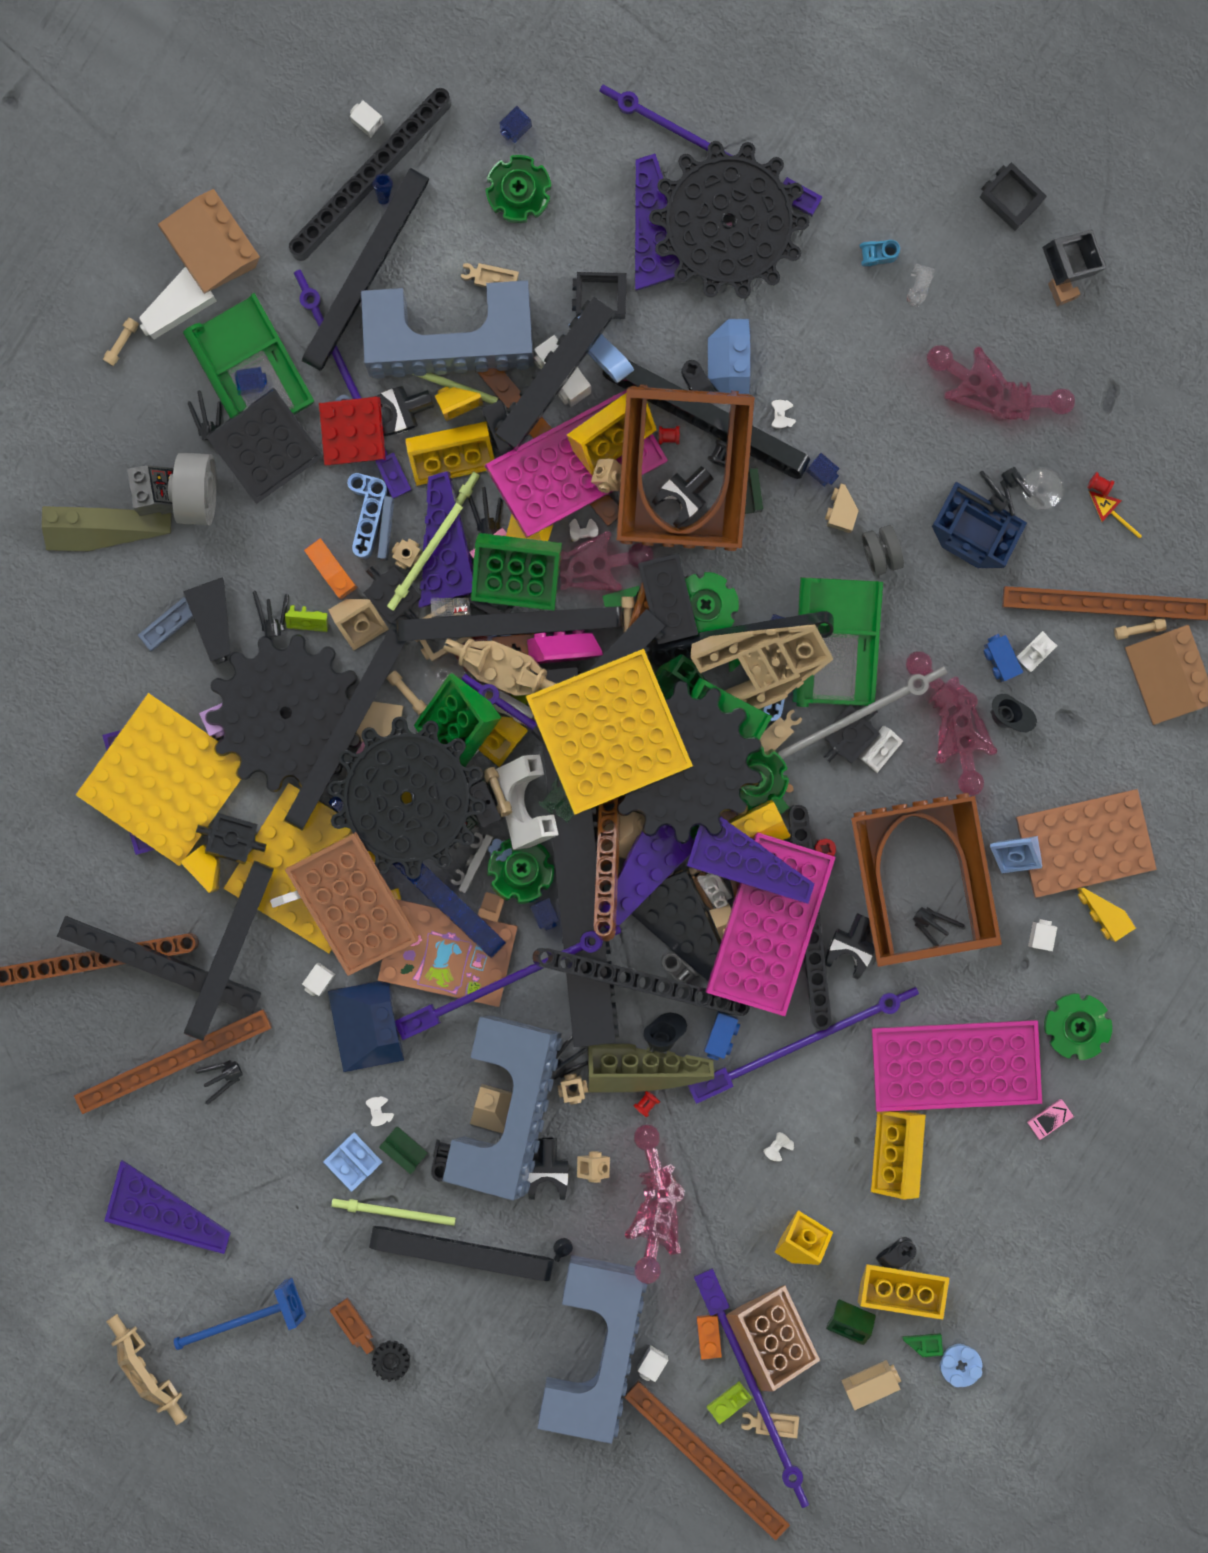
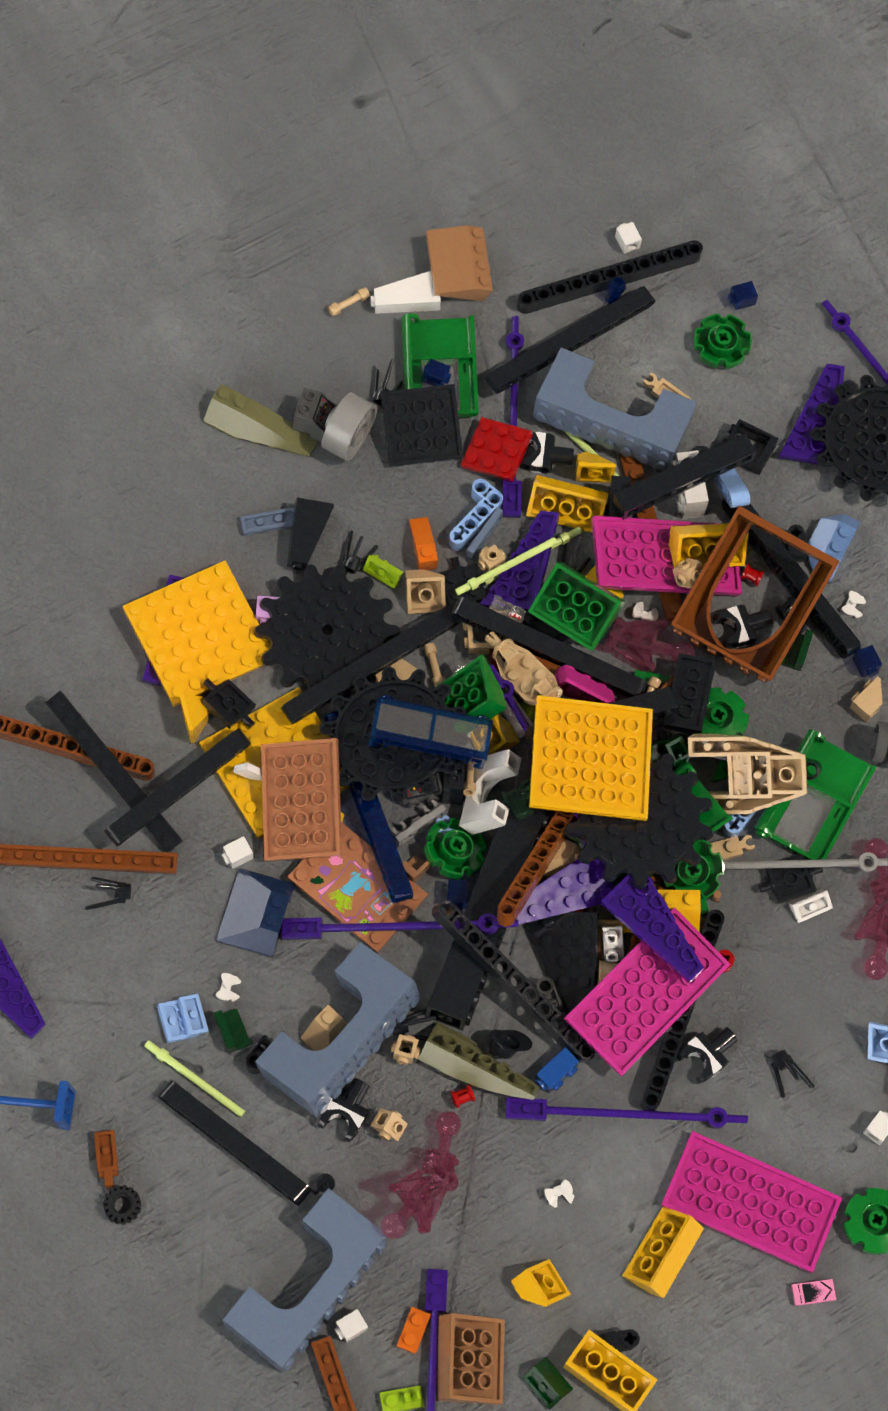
camera: 20 degrees right, 20 degrees down
dark orange panel [851,793,1002,967] -> none
none -> windscreen [368,695,493,769]

